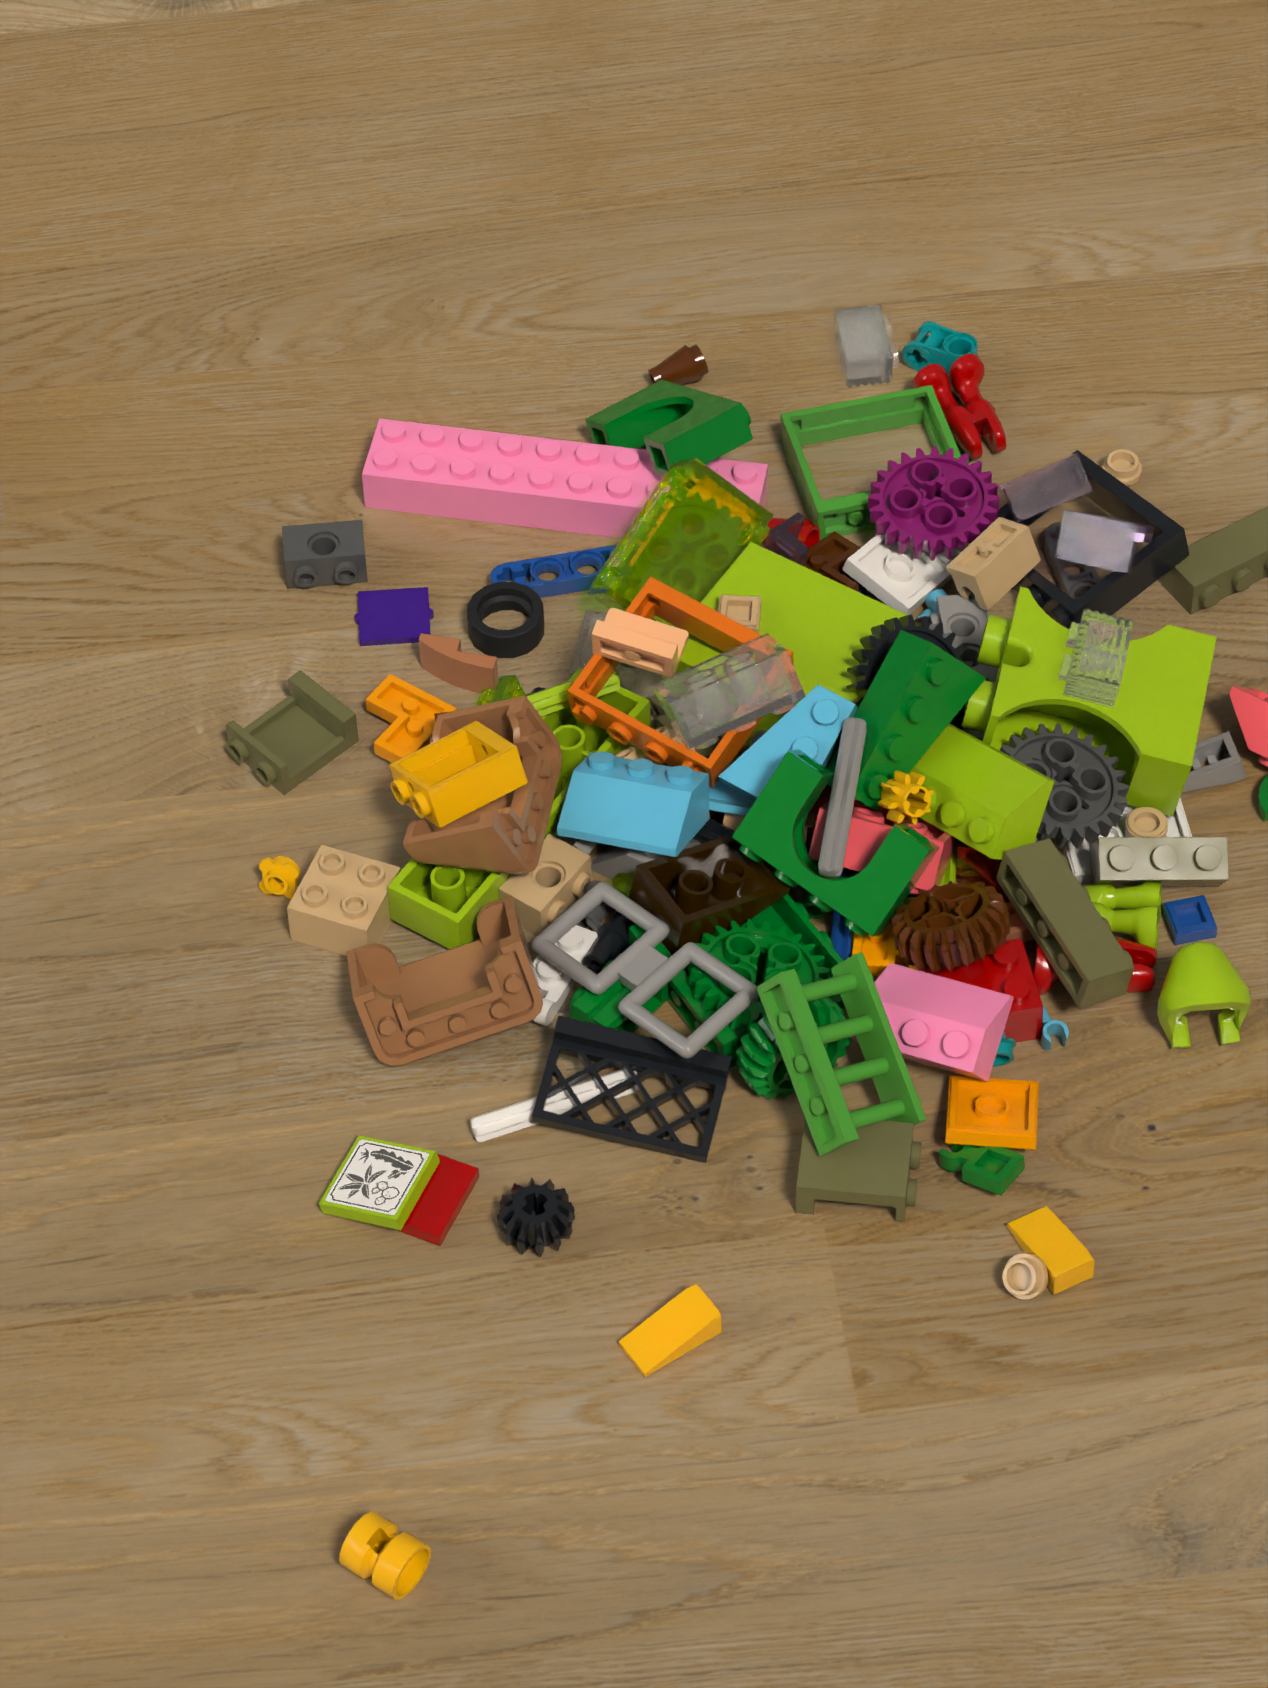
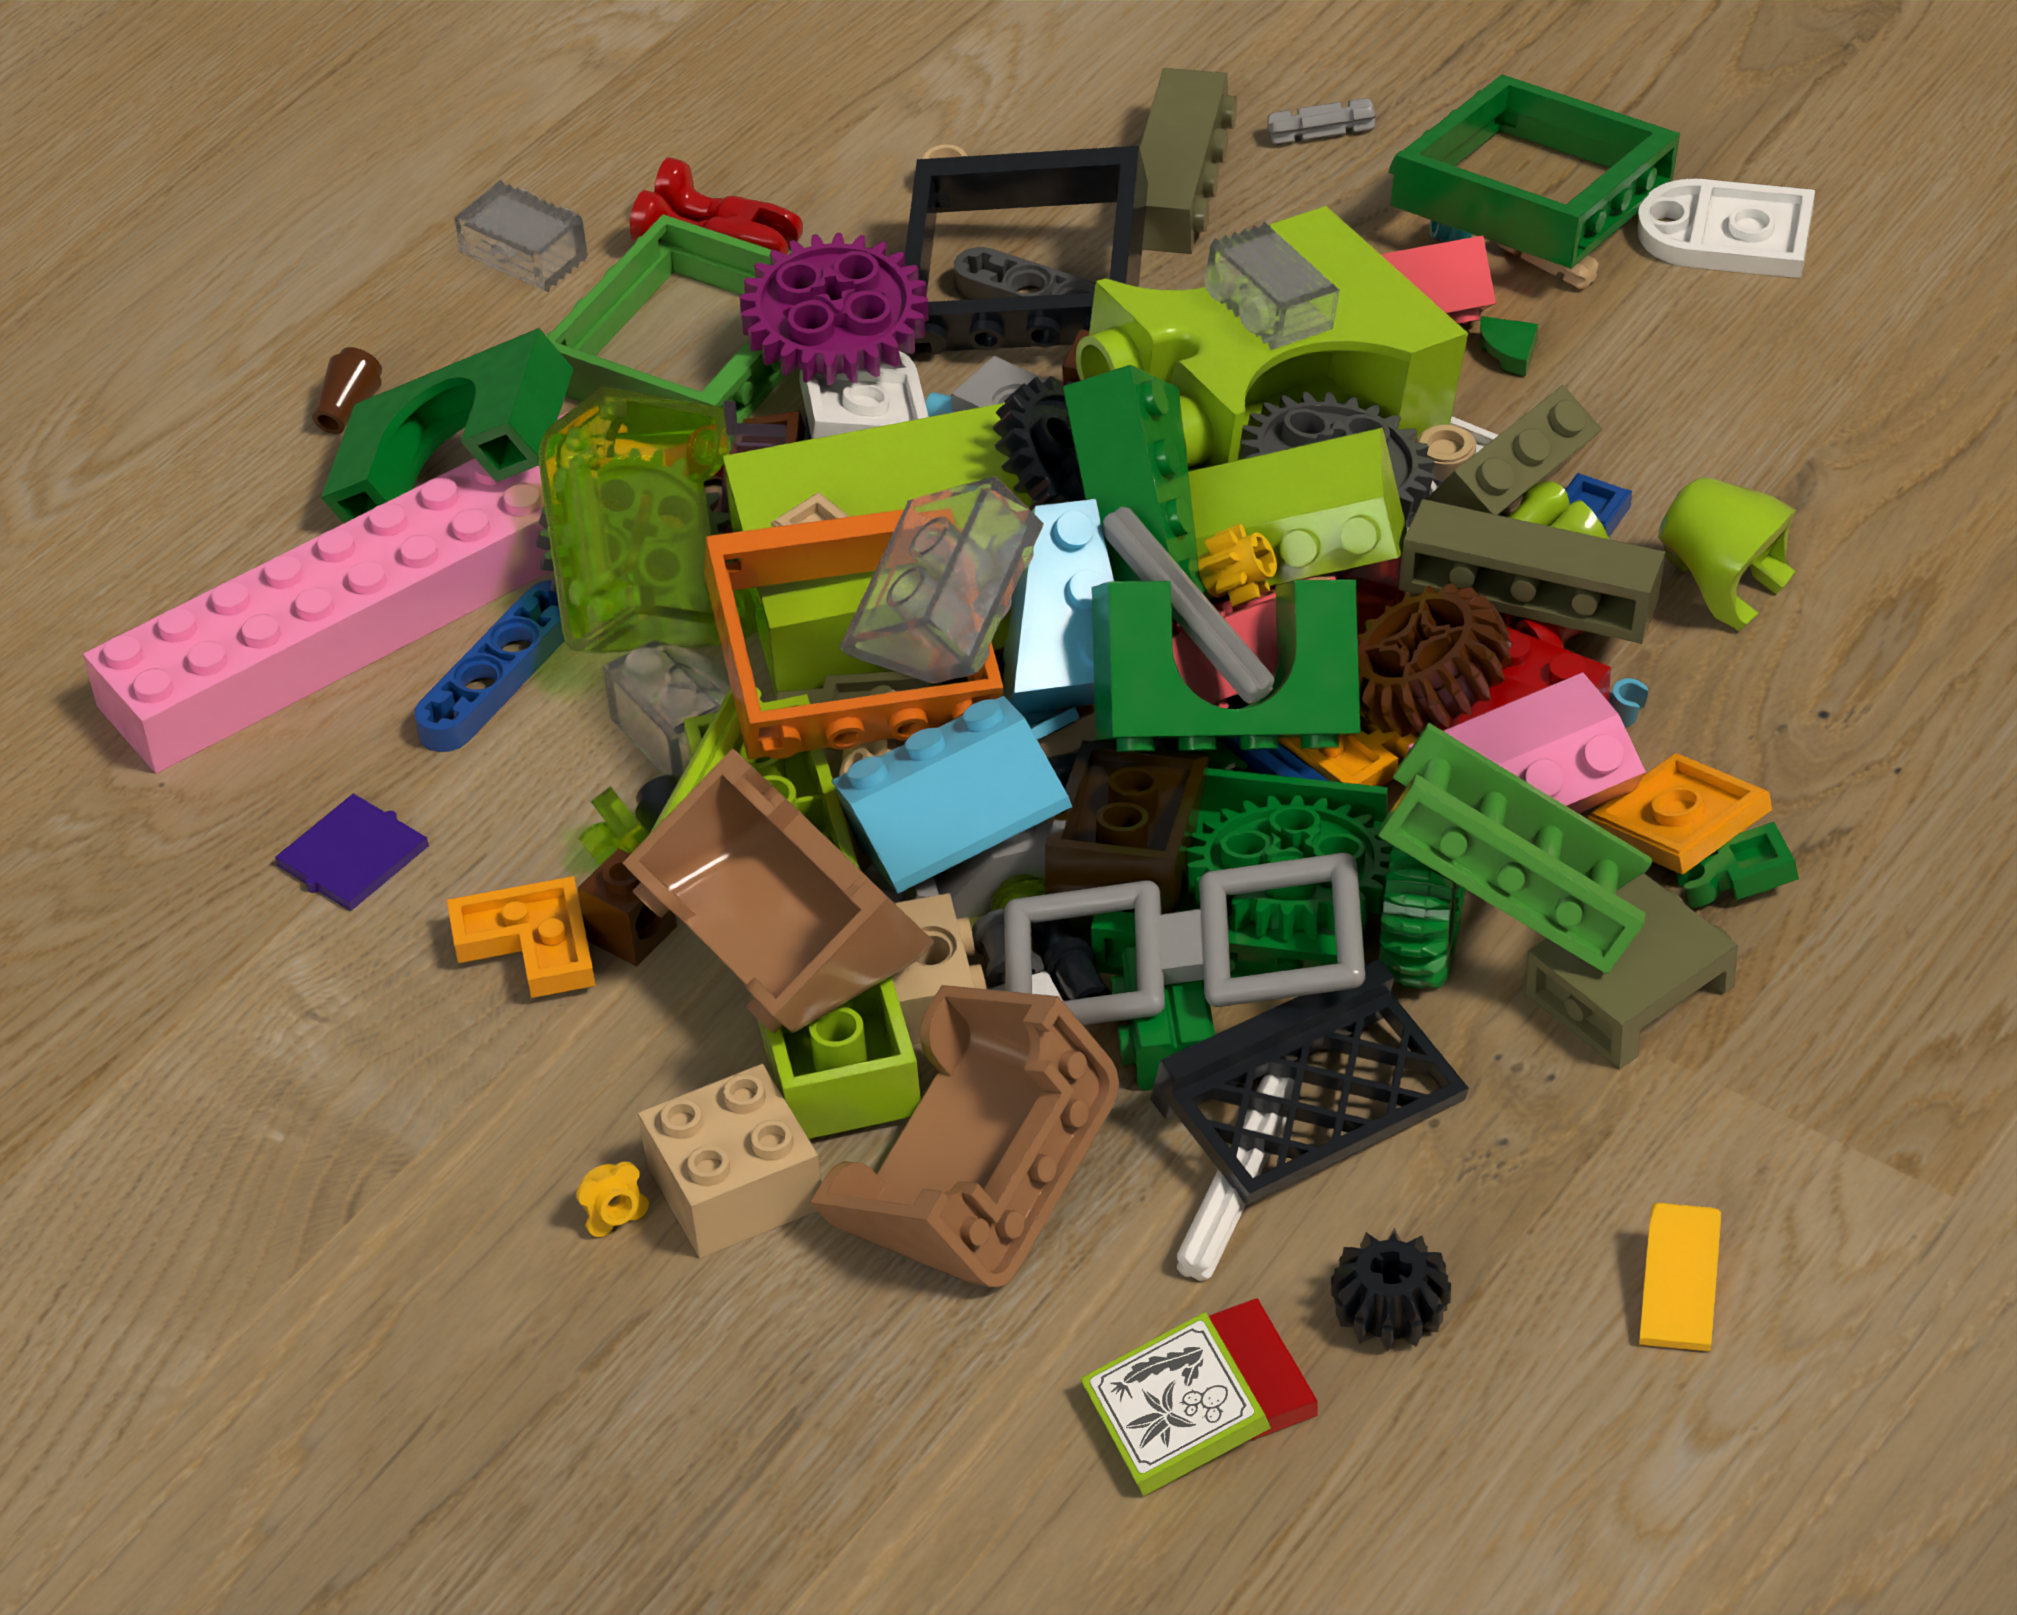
camera: 45 degrees left, 5 degrees down
olive panel [226,670,359,795] -> none
dark grey brick [282,520,368,589] -> none
yellow window [389,720,528,828] -> none
nougat slope [419,633,499,696] -> none
black tyre [467,582,544,658] -> none
light nougat panel [591,608,689,678] -> none
teal piece [902,321,978,376] -> none
tan hinge [946,517,1041,611] -> none
panel [998,453,1093,522] -> none
tan plate [1002,1253,1048,1300] -> none
yellow slope [1007,1206,1095,1295] -> none
panel [1055,509,1154,573] -> none

